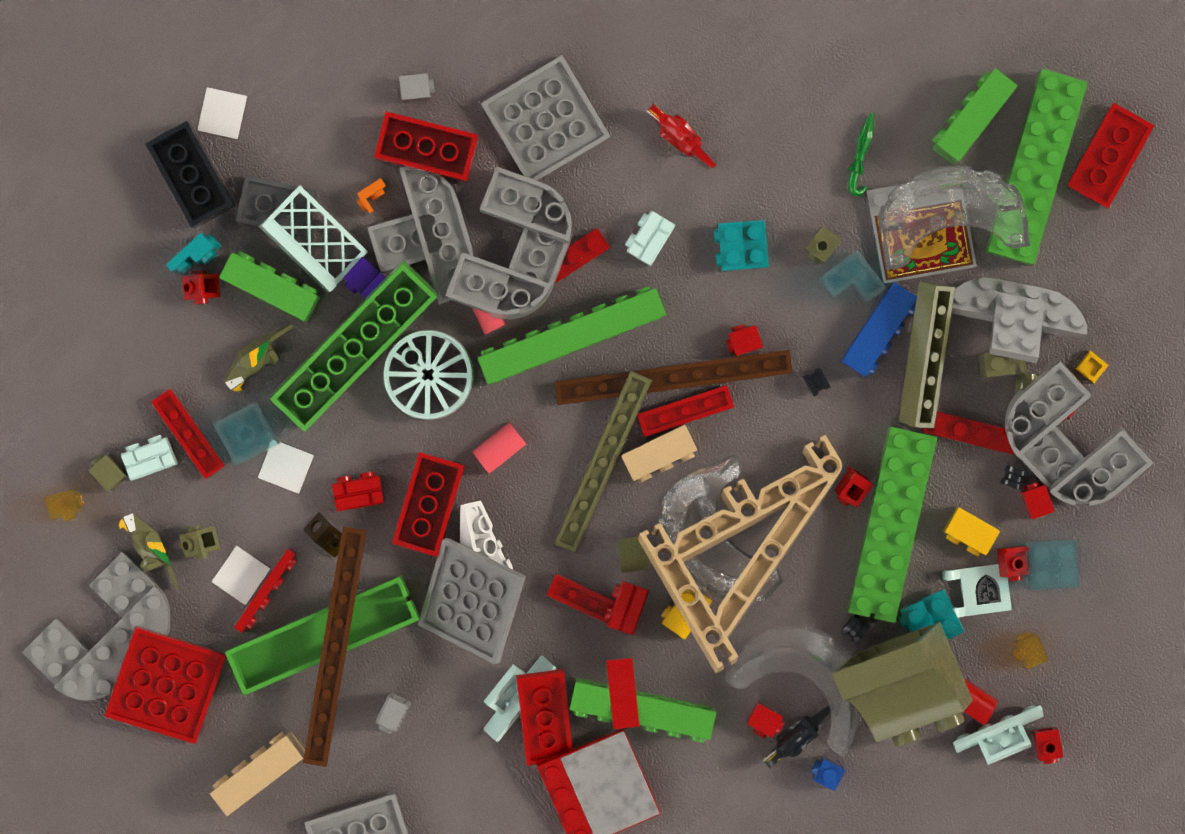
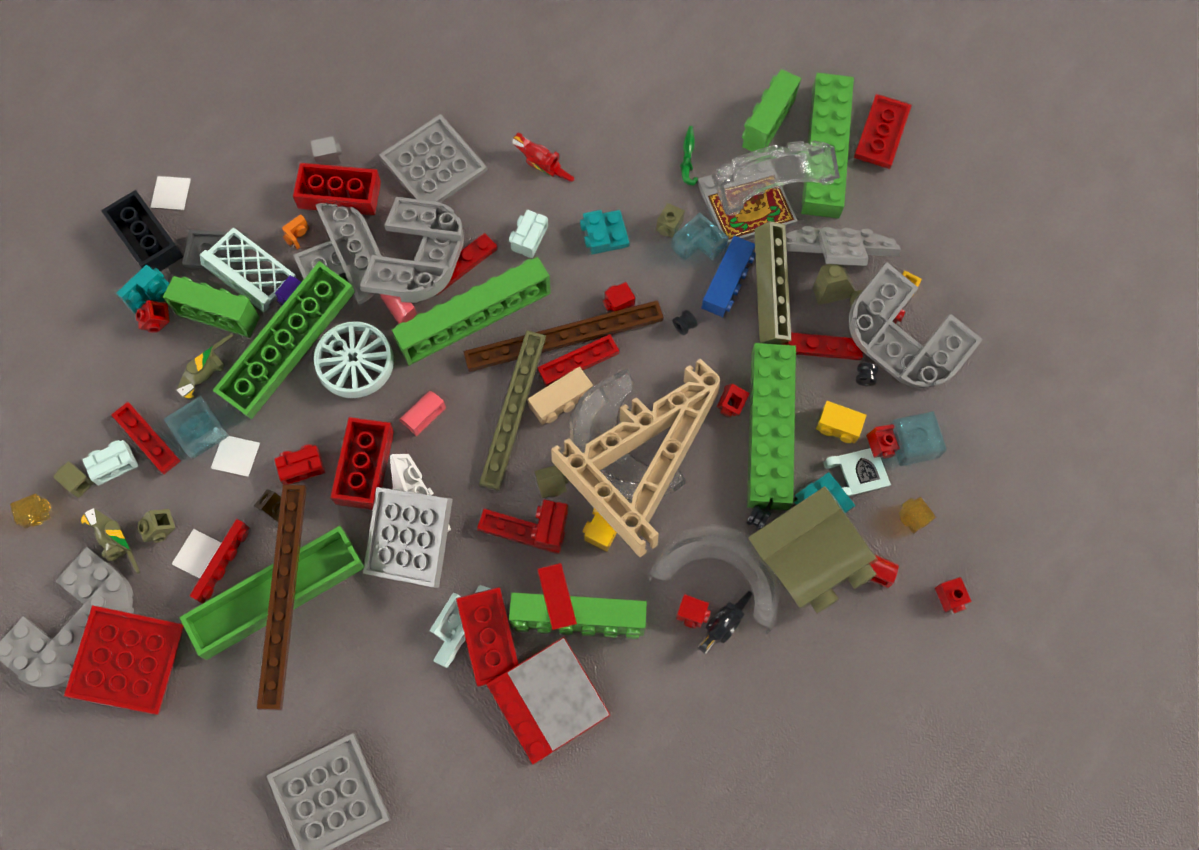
camera: 10 degrees left, 20 degrees down
tan brick [210,731,305,816] -> none
light grey brick [375,692,411,734] -> none
blue brick [811,756,845,791] -> none
light aqua bracket [953,705,1043,765] -> none
red brick [1020,482,1055,520] -> none

